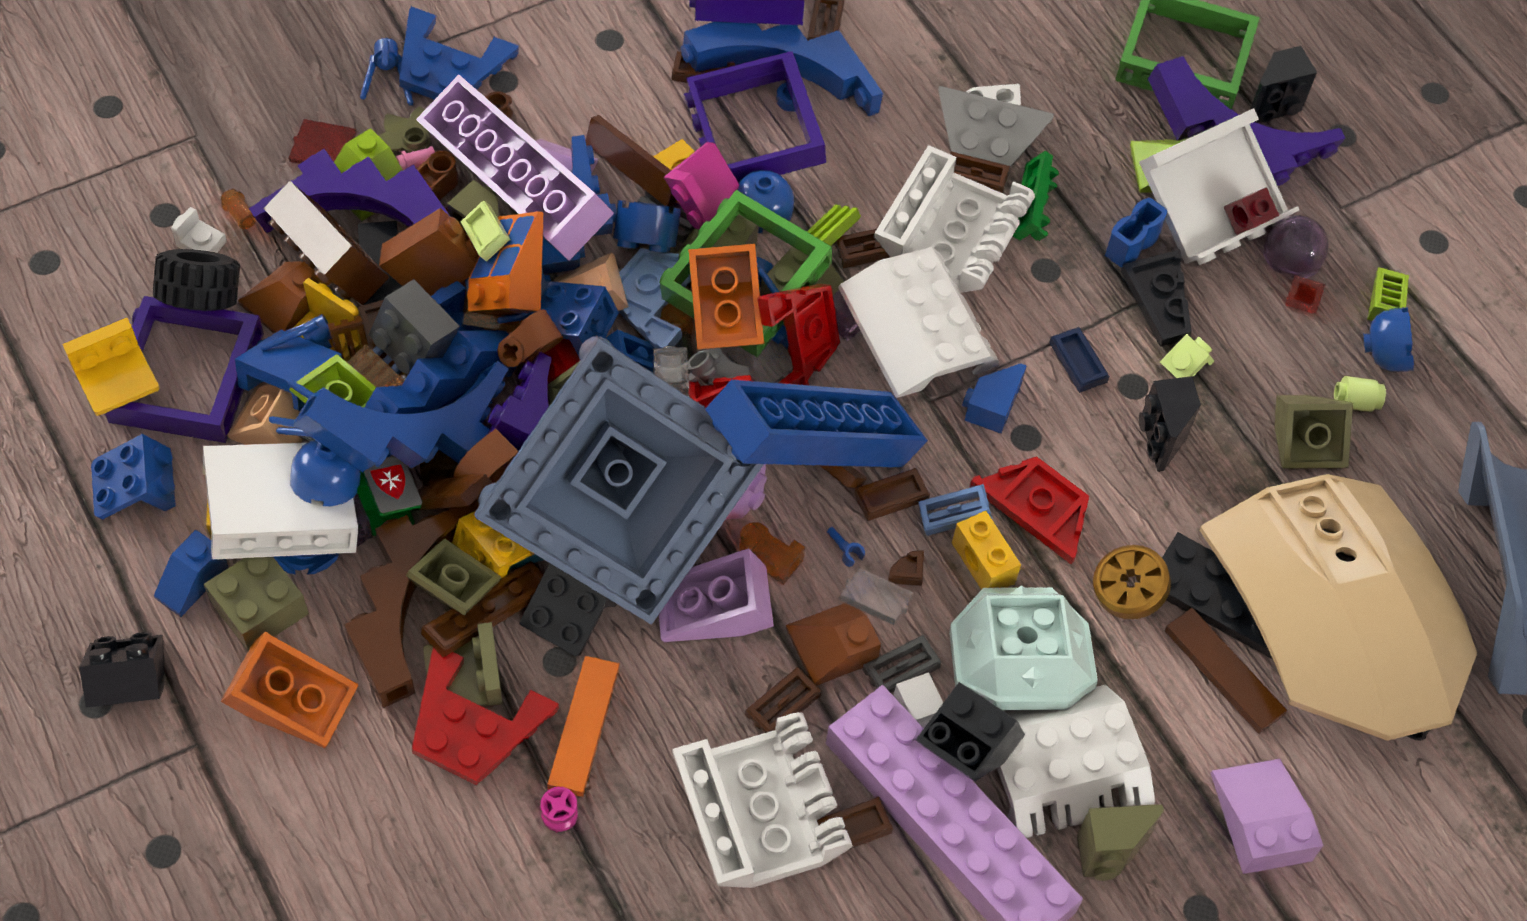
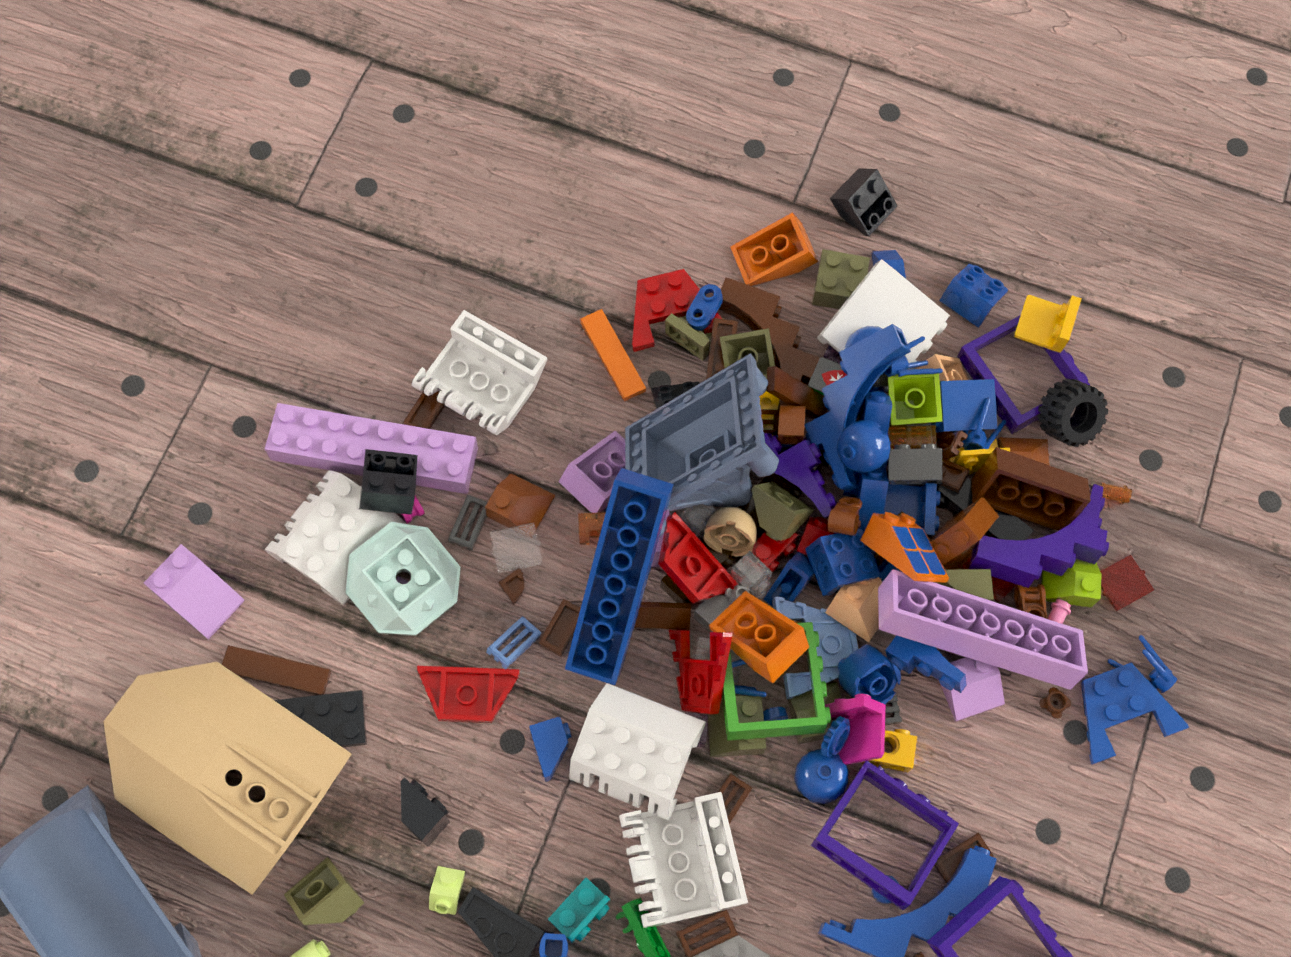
camera: 140 degrees right, 10 degrees up
white bracket [171,207,227,253] -> none
olive plate [378,107,431,153] -> none
yellowish green tile [460,201,511,262] -> none
dark pink wheel [541,787,578,832] -> none
reddish brown tile [585,115,676,207] -> none
reddish brown tile [745,667,822,733] -> none
lime tile [807,204,861,246] -> none
blue hand [827,527,865,567] -> none
white brick [894,672,943,728] -> none
yellow brick [952,510,1021,590] -> none
dark blue tile [1049,327,1110,393] -> none
olive slope [1077,804,1164,881] -> none
pearl gold wheel [1093,545,1171,619] -> none
none -> teal bracket [548,878,610,943]
none -> blue plate [686,284,723,331]
none -> blue gear [821,716,850,758]
none -> blue cylinder [837,420,890,473]

